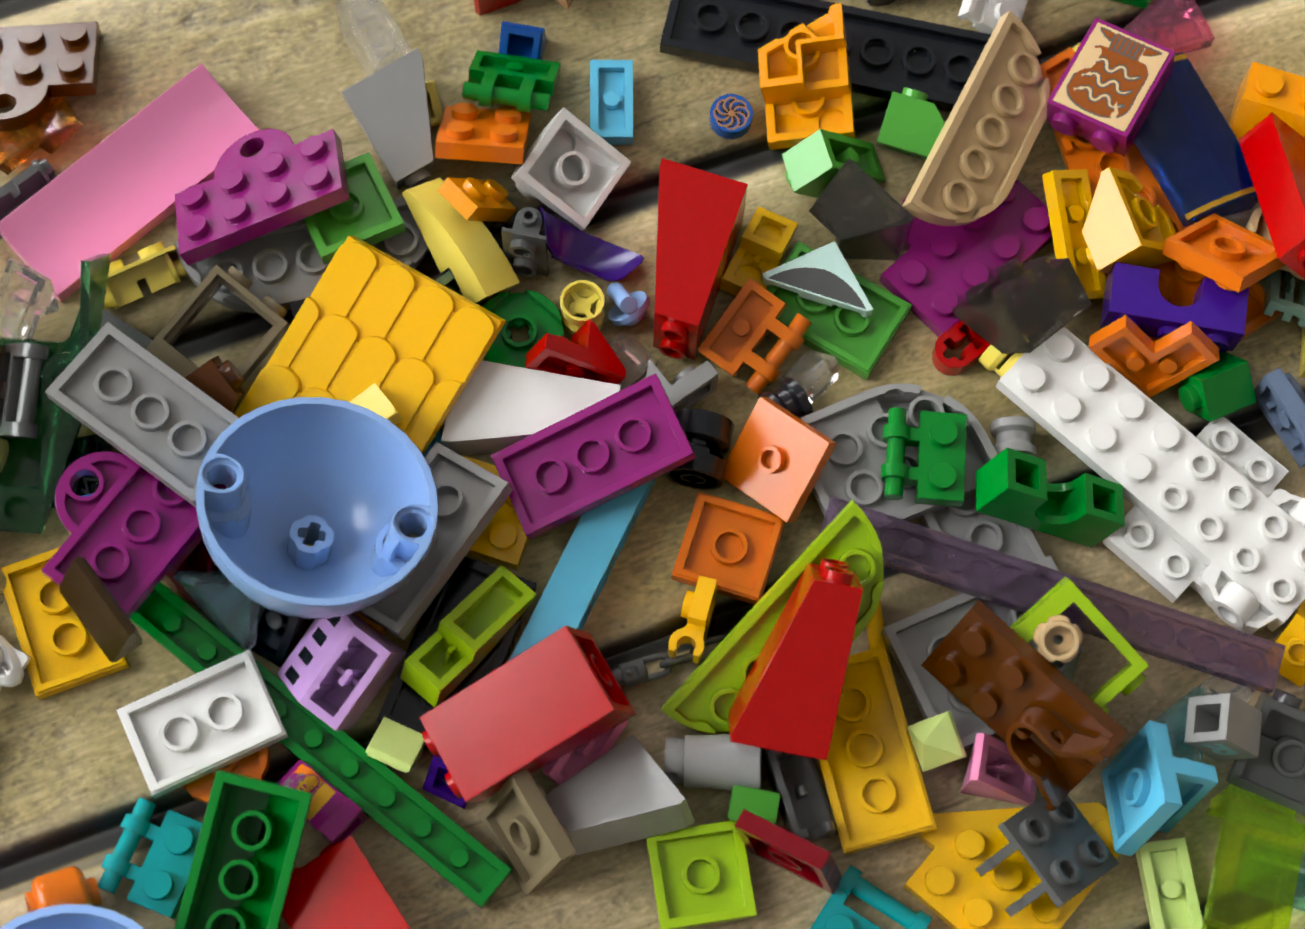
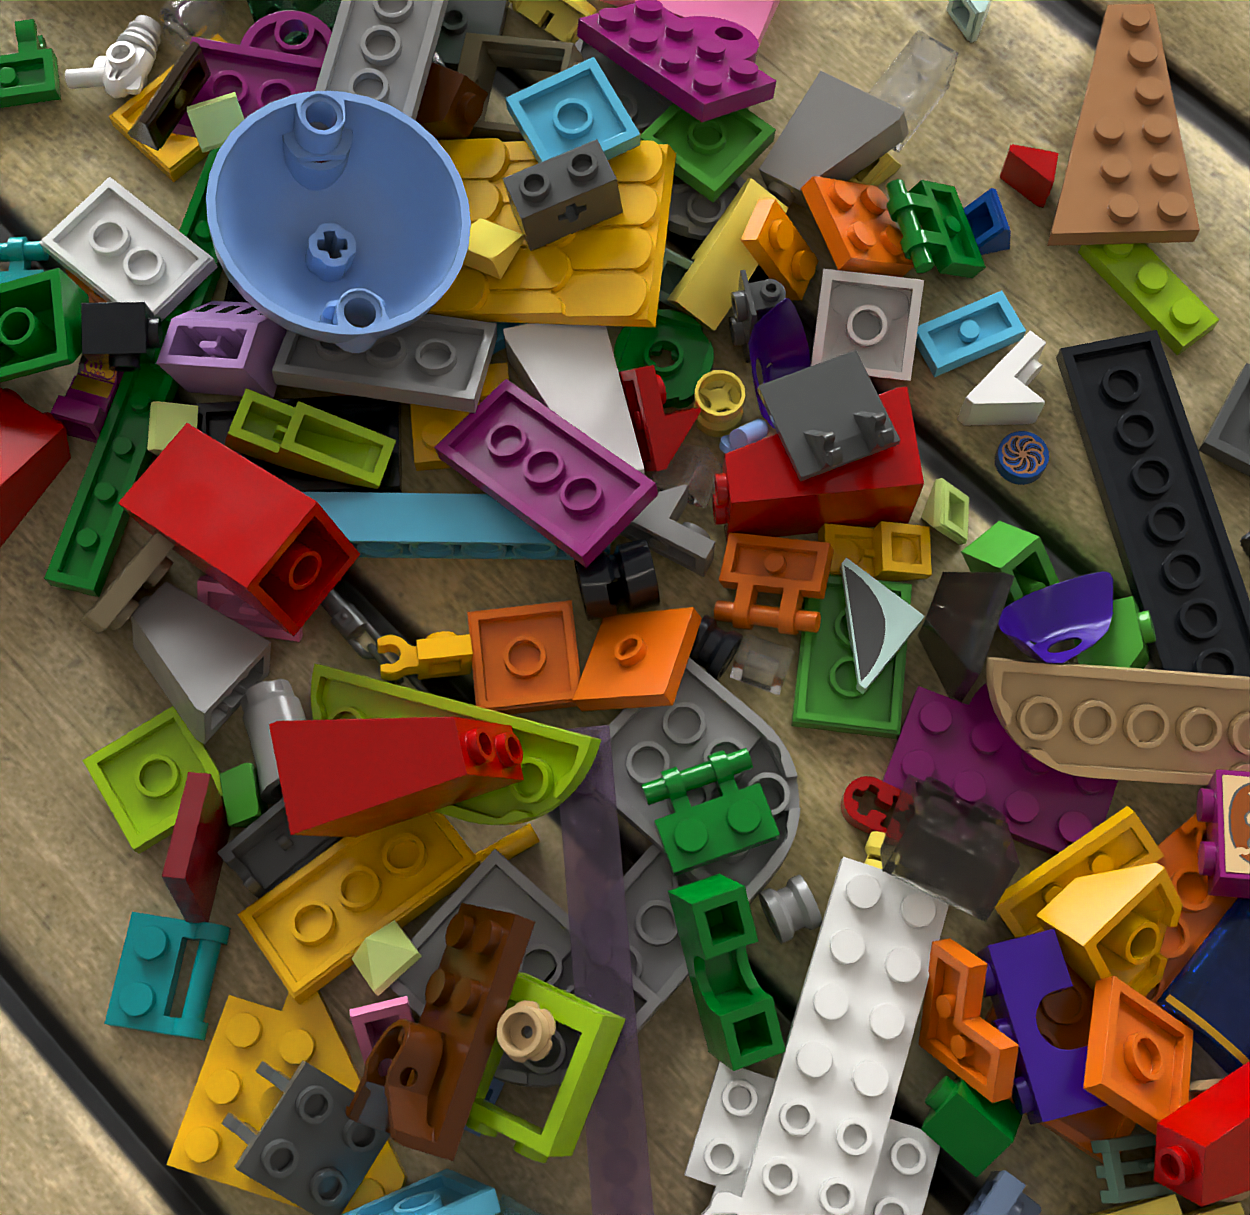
camera: 70 degrees right, 0 degrees up
light orange slope [758,3,855,150] -> none
none -> black brick [81,302,163,372]
none -> yellowish green slope [187,92,244,153]
none -> dark grey brick [502,139,623,251]
none -> medium azure plate [505,57,640,163]
none -> dark grey plate [757,350,900,482]
none -> yellowish green slope [921,478,969,545]
none -> white slope [957,331,1046,426]
none -> dark purple piece [997,571,1113,664]

